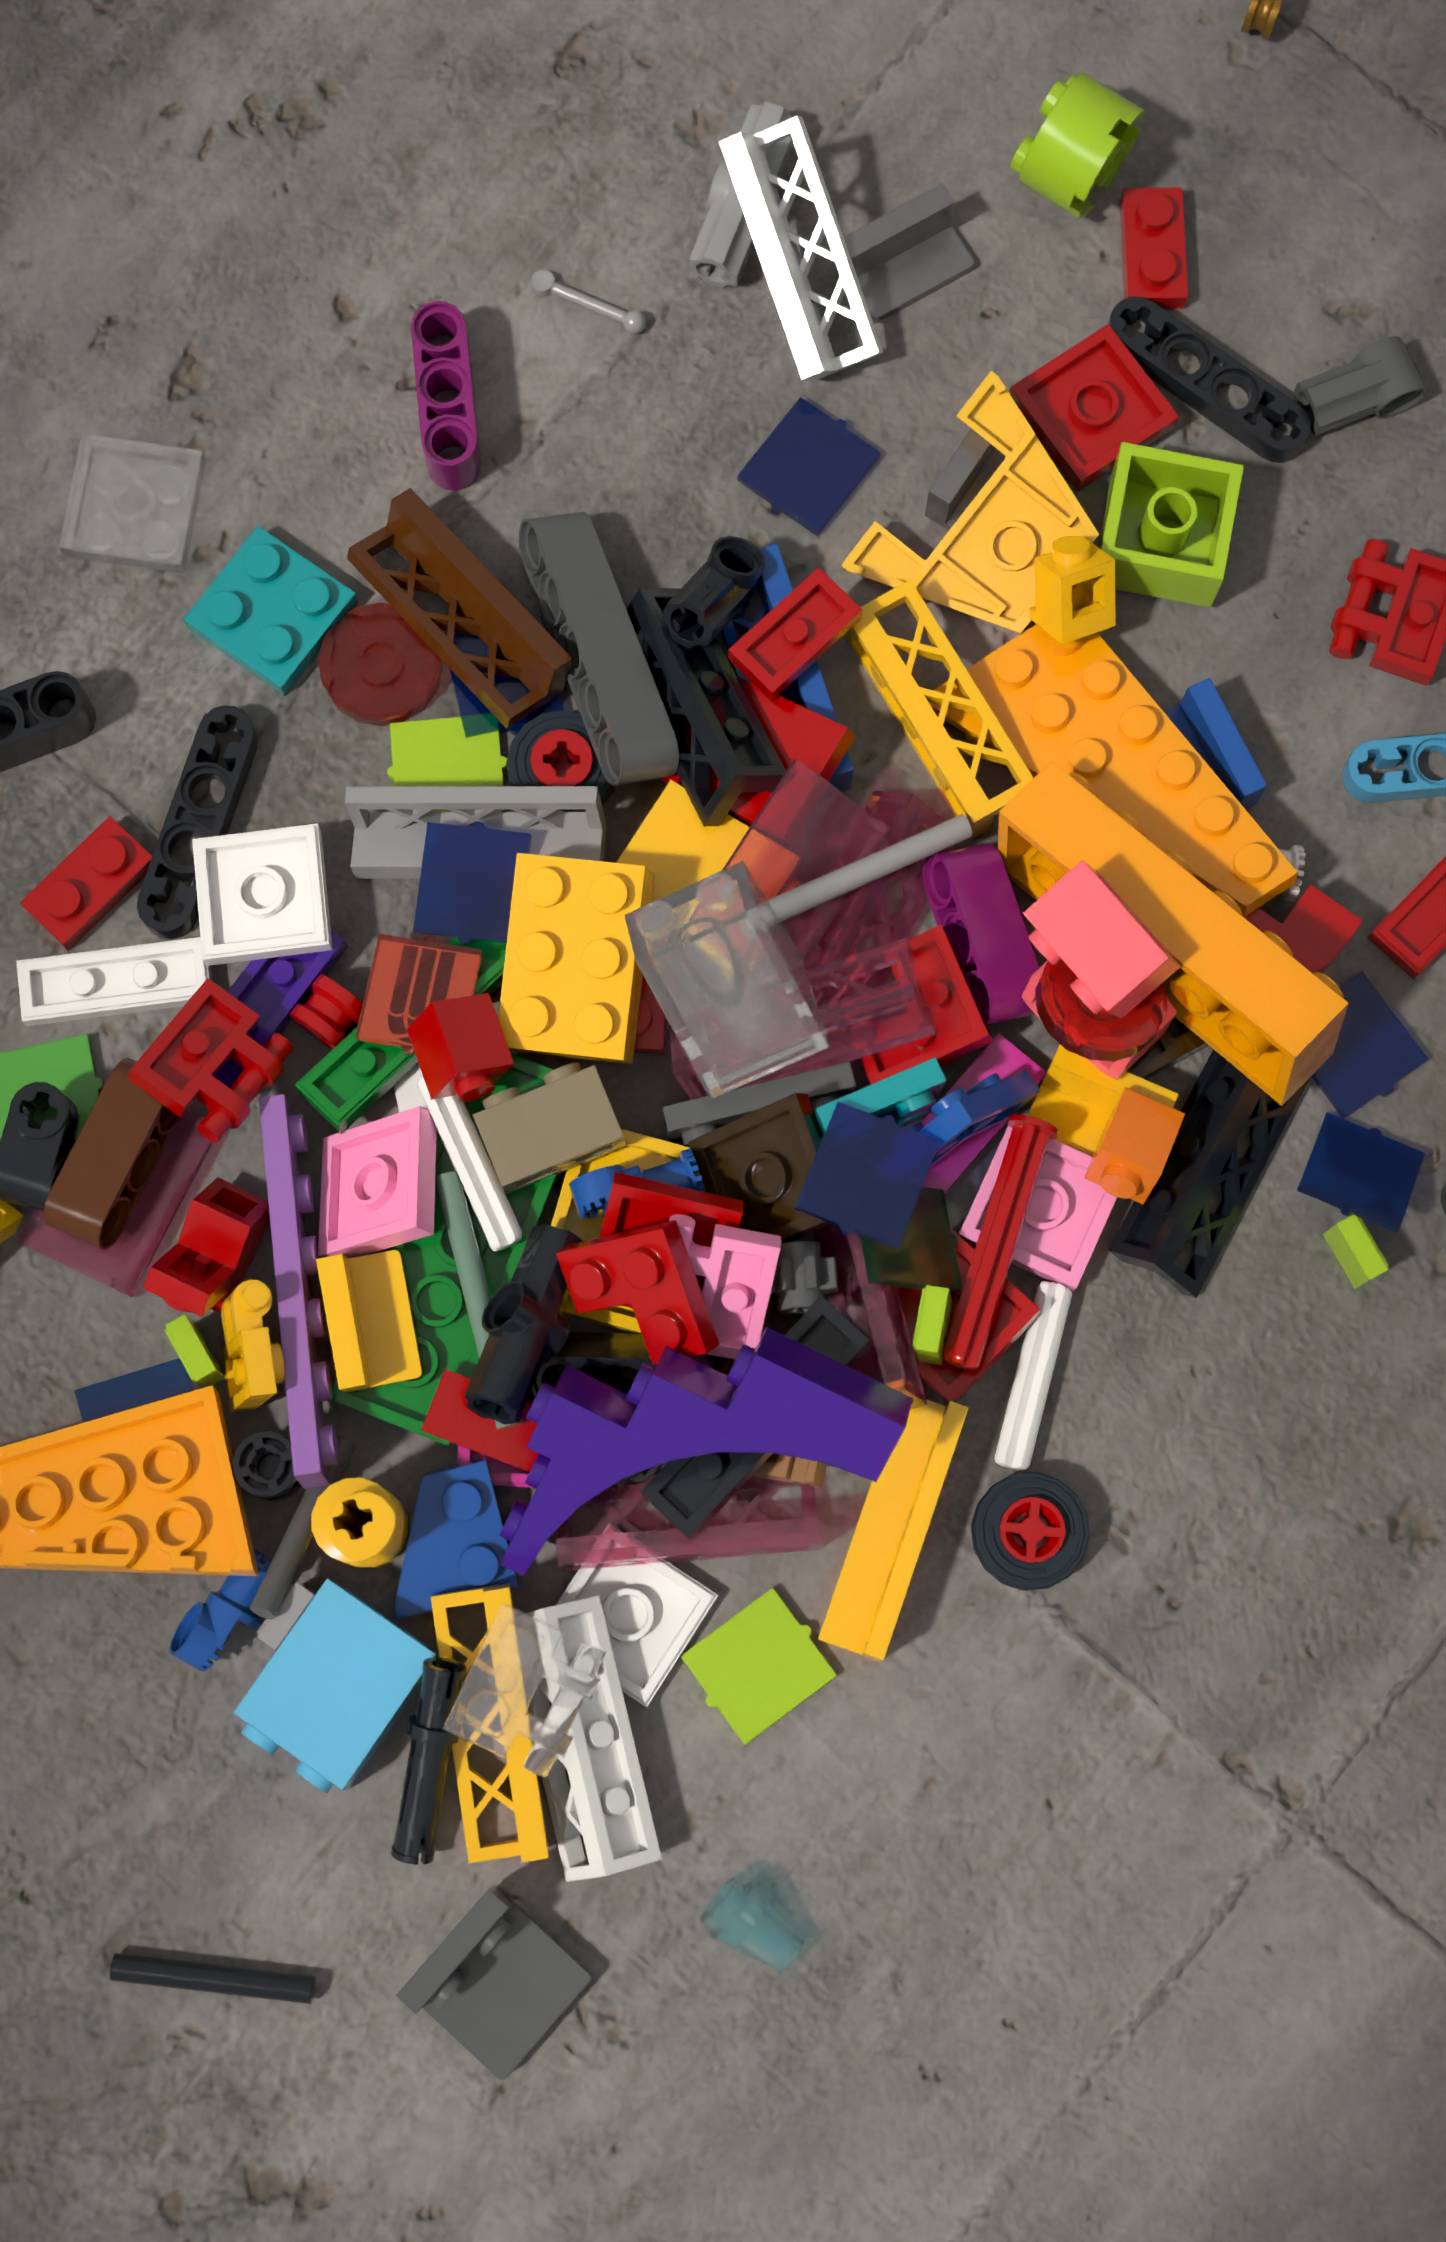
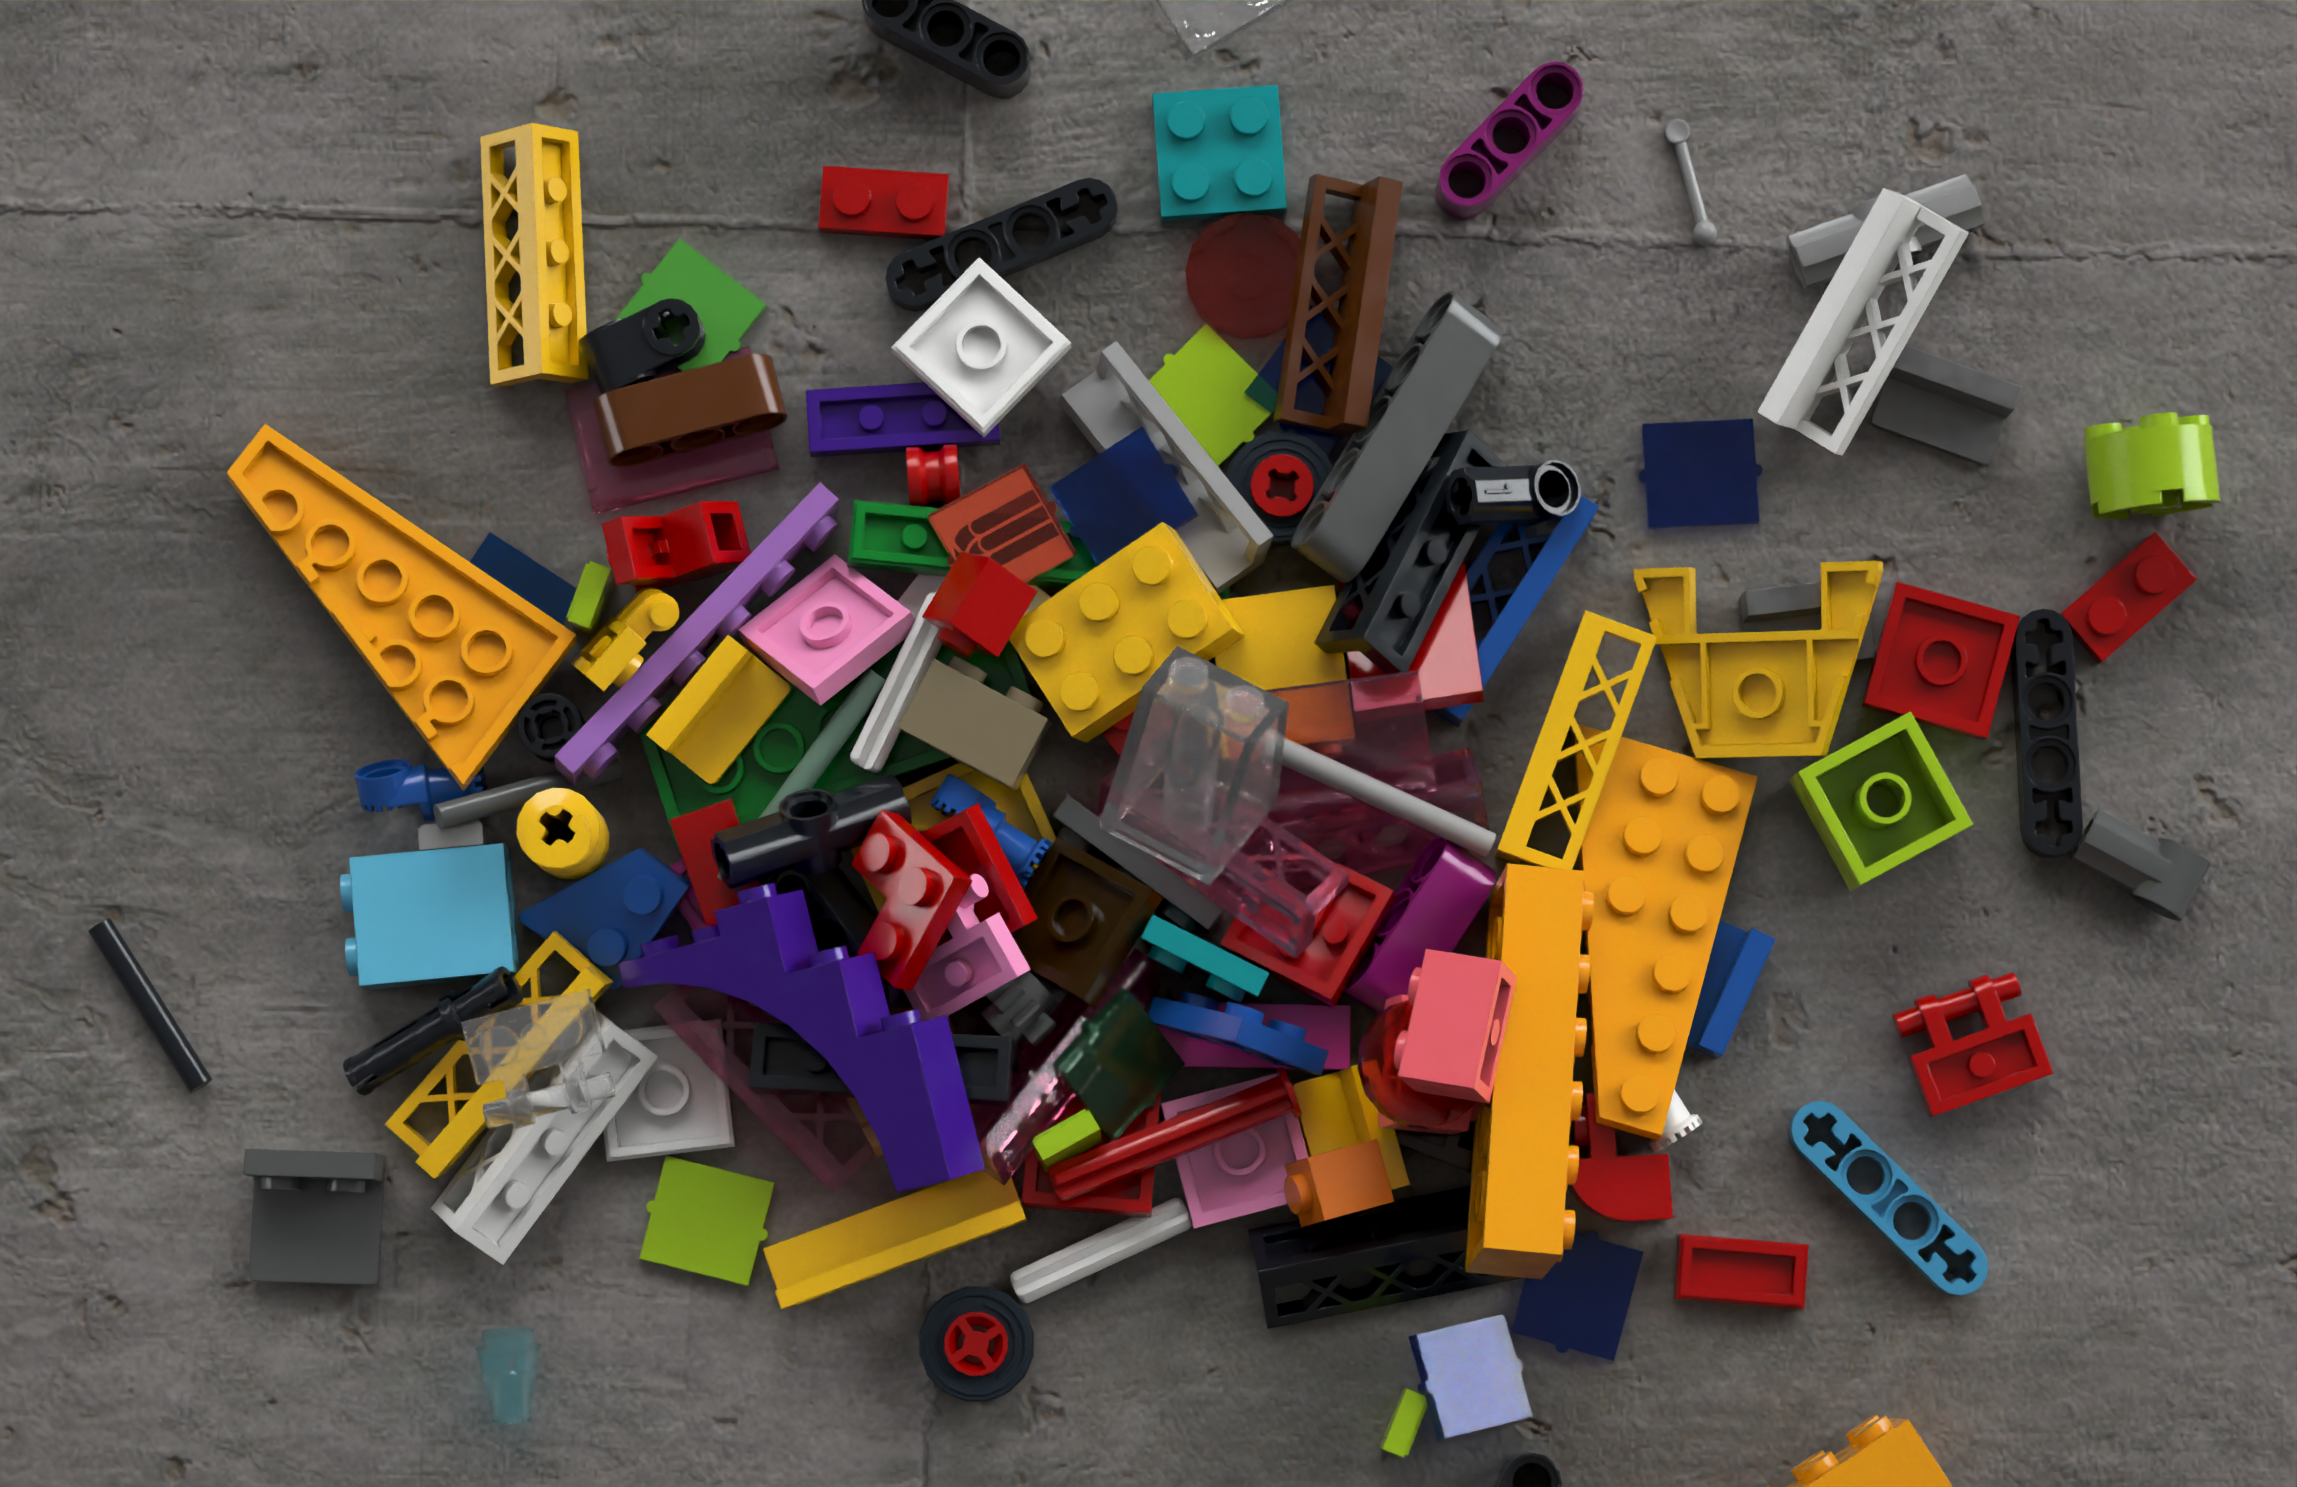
camera: 50 degrees right, 5 degrees up
white tile [16,937,212,1026] -> none
red plate [127,978,293,1143] -> none
red plate [728,567,863,701] -> none
clear blue piece [795,1102,940,1250] -> none
yellow brick [1029,536,1116,644] -> none

